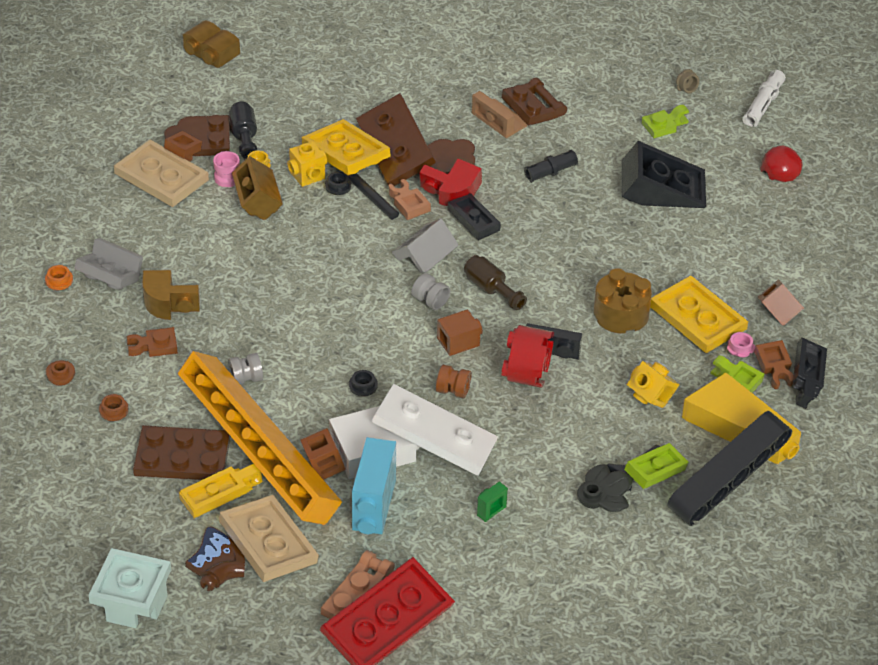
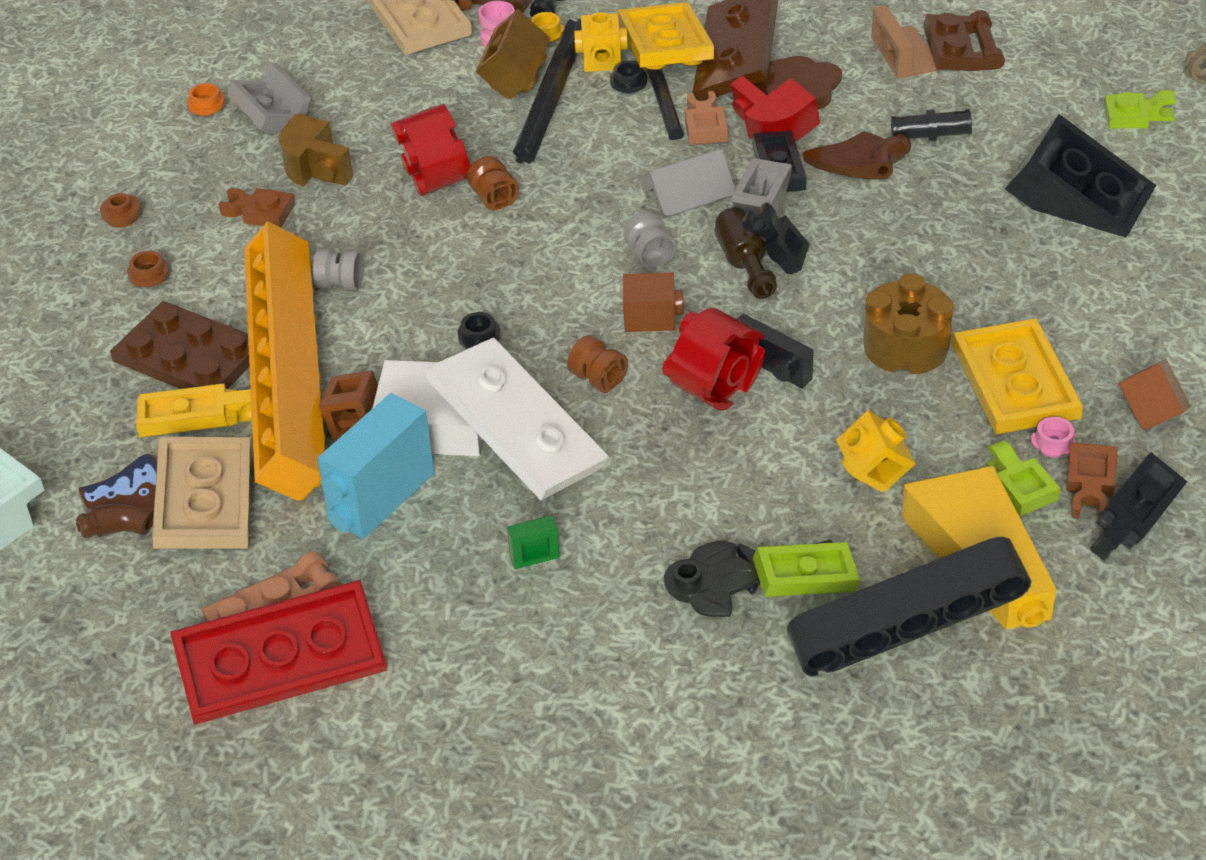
camera: 30 degrees right, 0 degrees up
none -> red brick [390,103,471,197]
none -> dark orange wheel [467,156,519,211]
none -> black axle [513,19,582,164]
none -> light grey slope [732,158,792,220]
none -> black plate [742,202,810,275]
none -> reddish brown arm [803,131,911,179]

